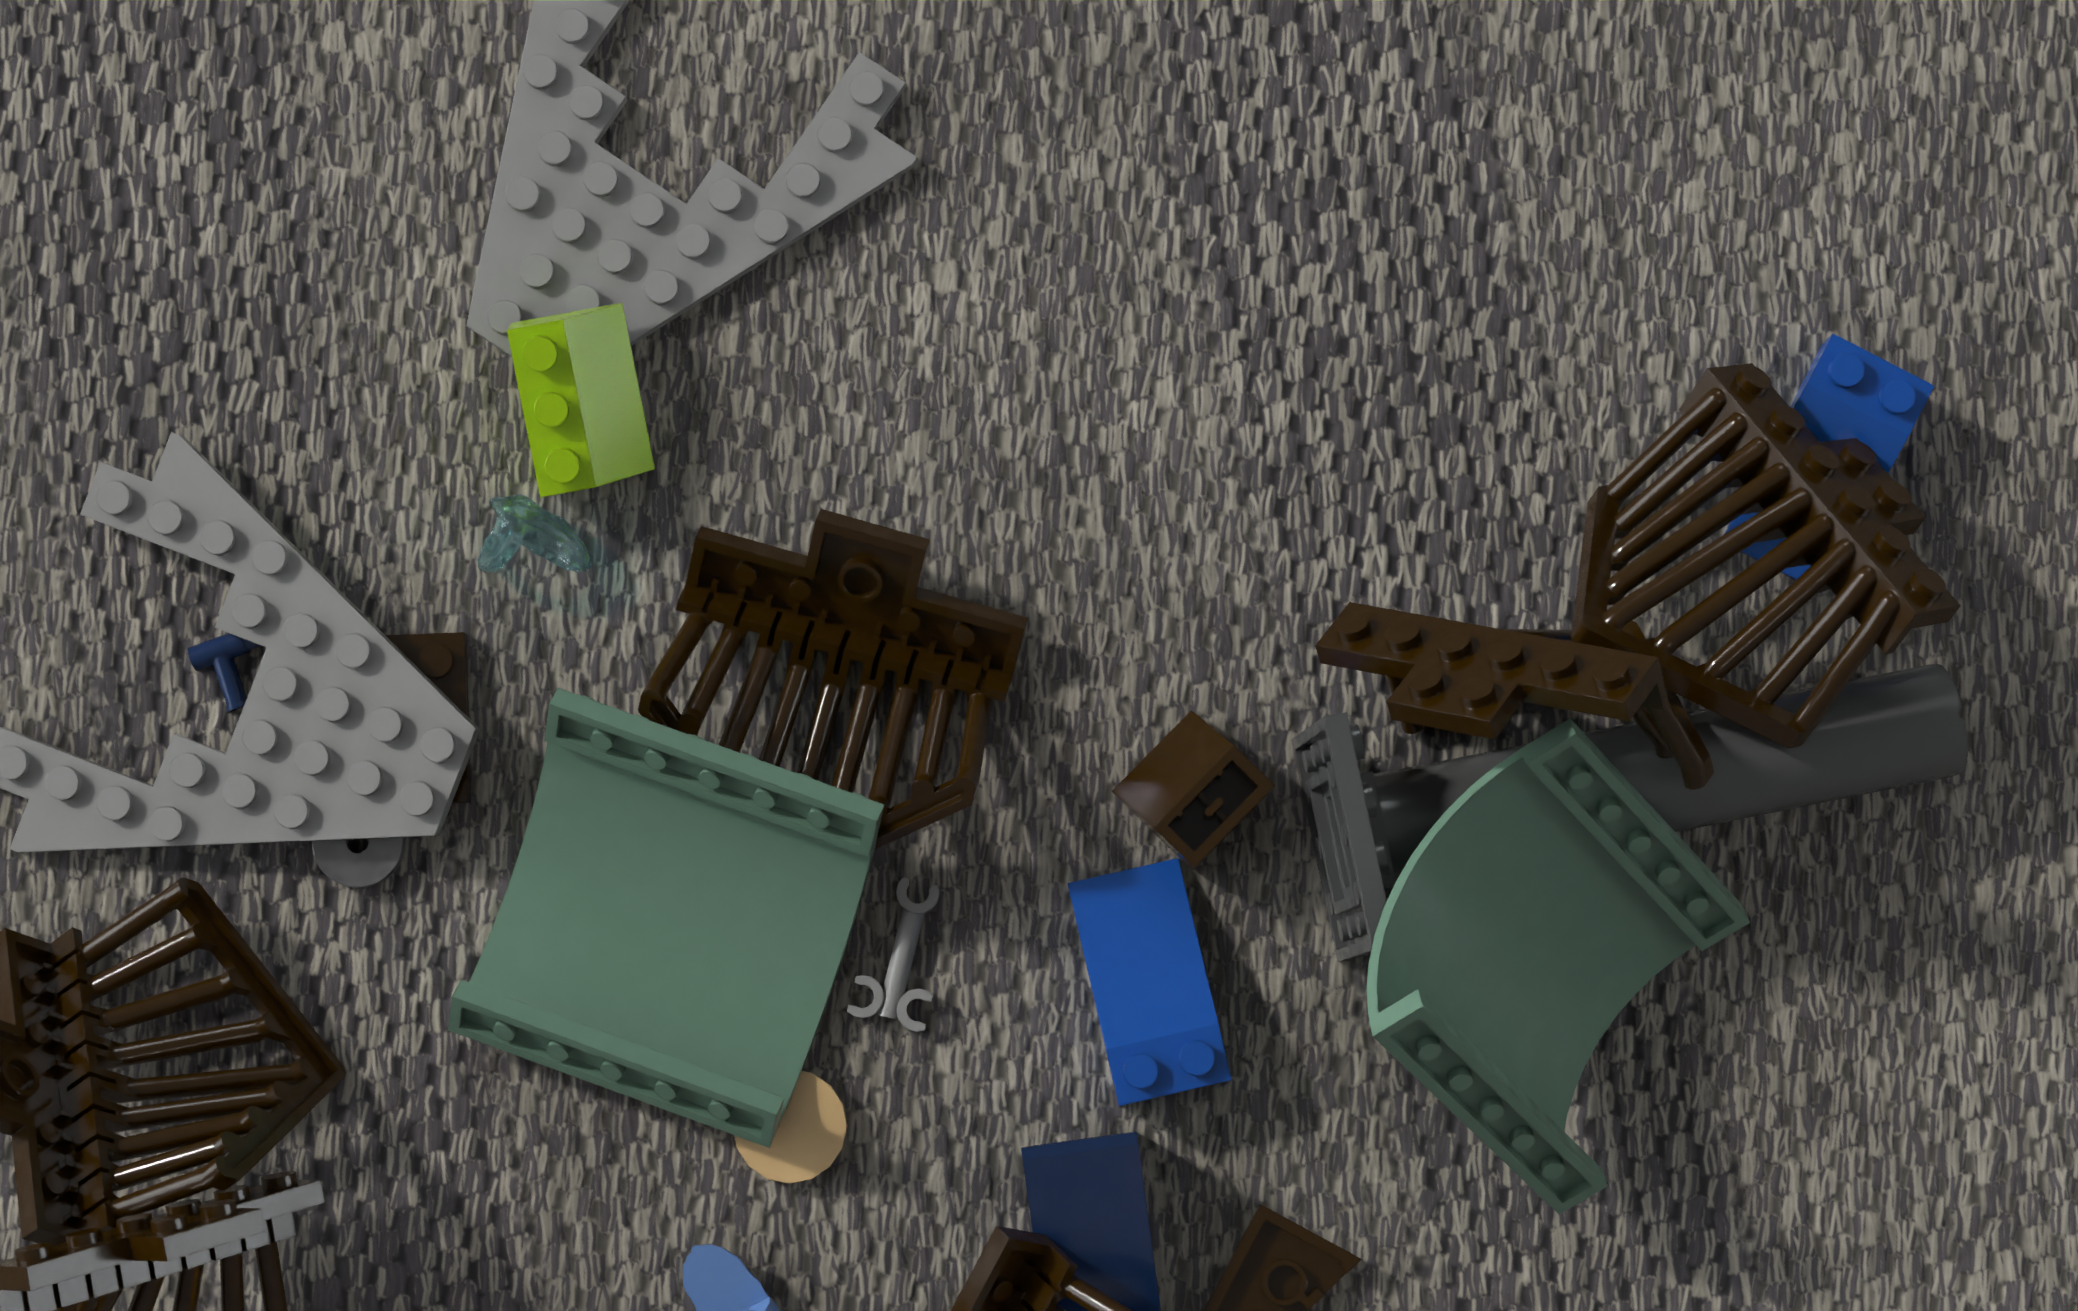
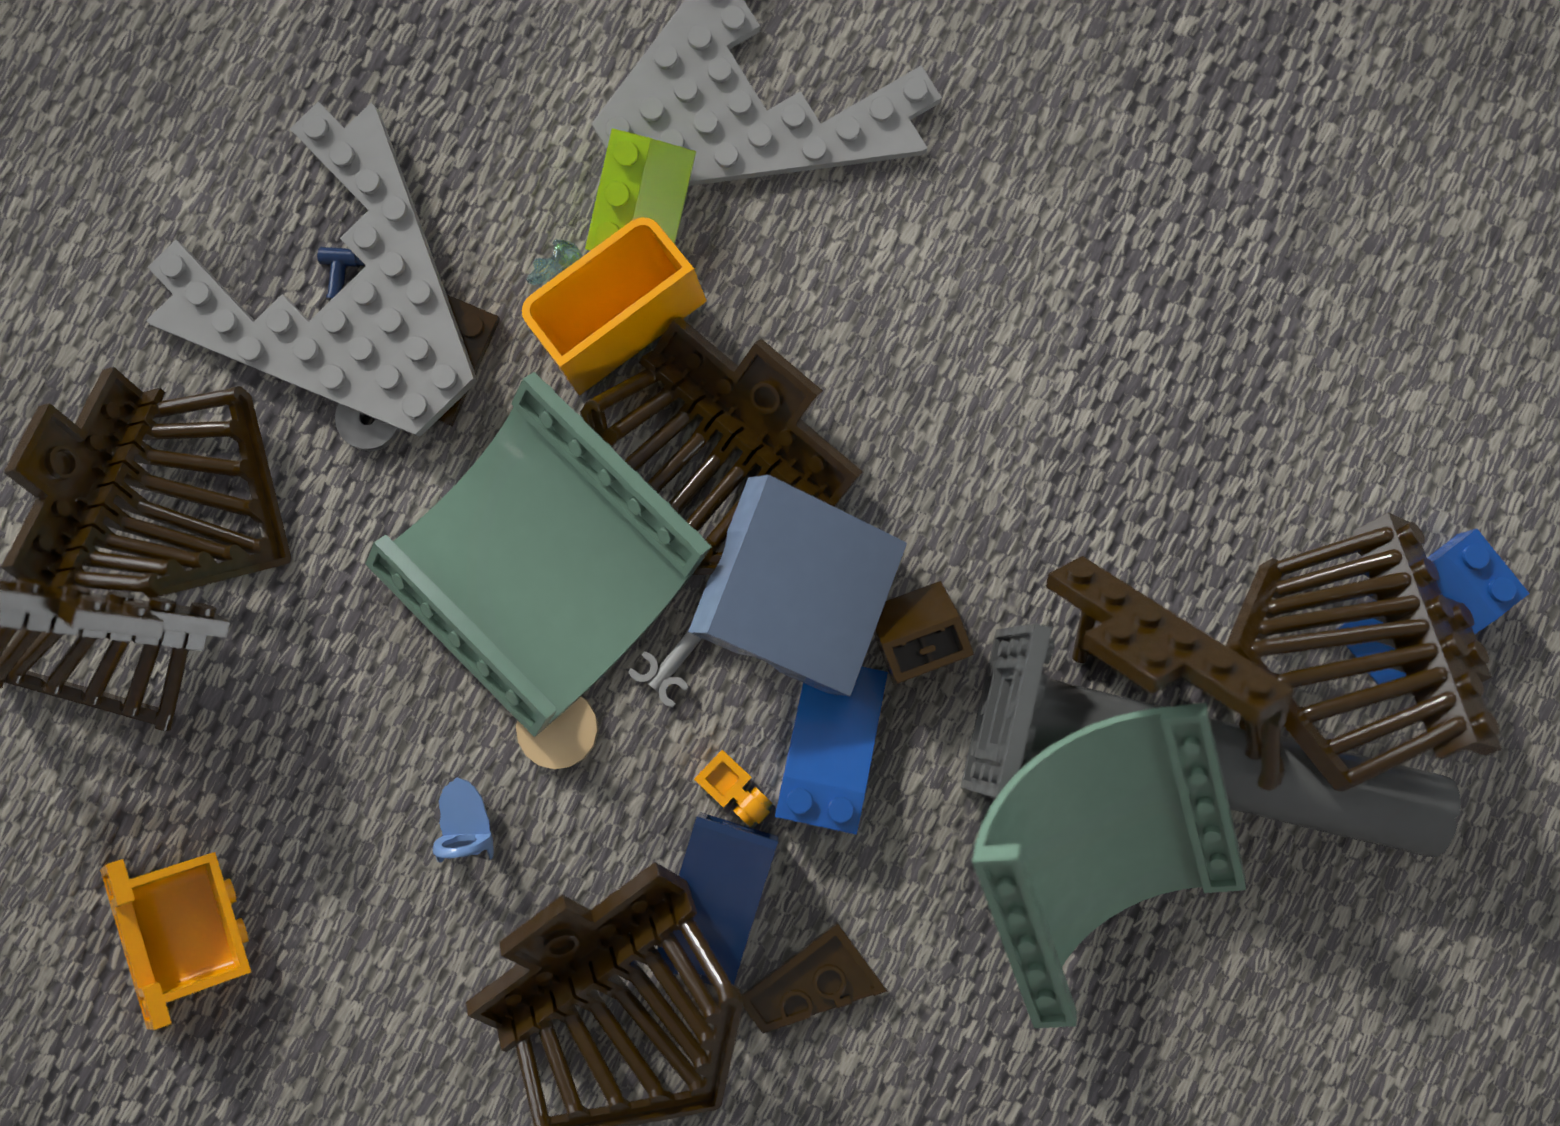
camera: 20 degrees right, 0 degrees up
none -> light orange windscreen [522,217,707,396]
none -> sand blue tile [688,475,907,696]
none -> light orange plate [694,750,773,827]

